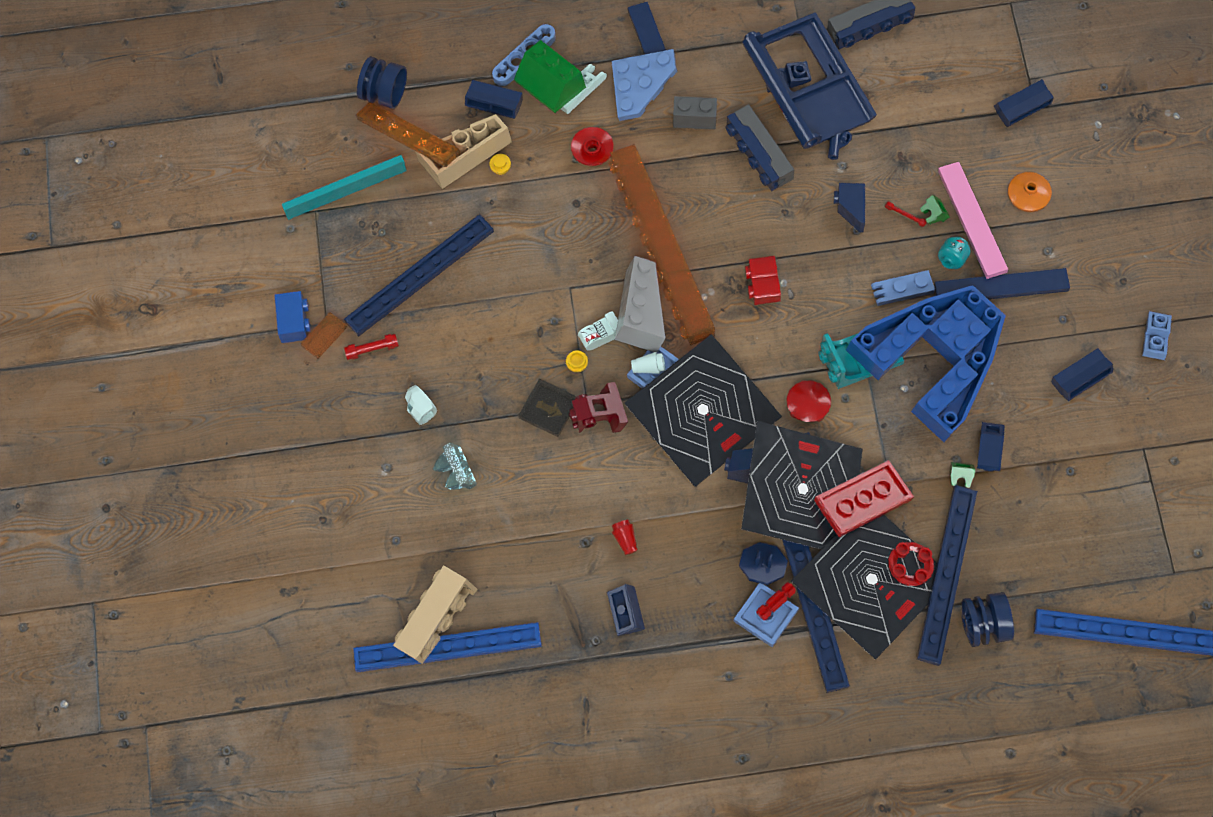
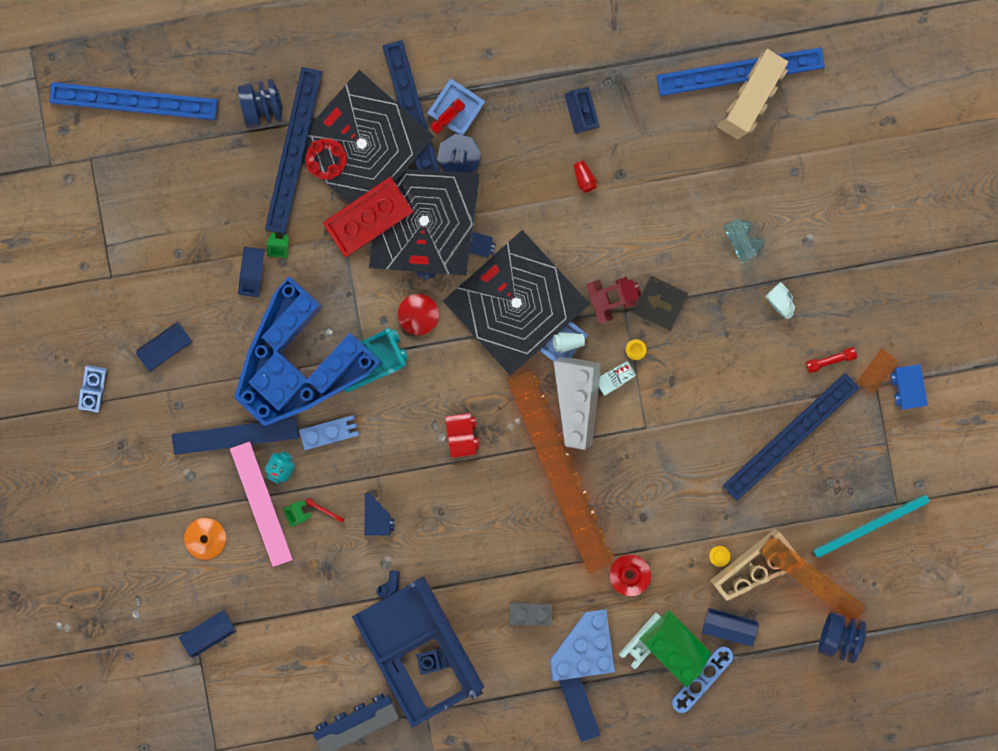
camera: 170 degrees right, 20 degrees up
piece [725,104,794,192] -> none

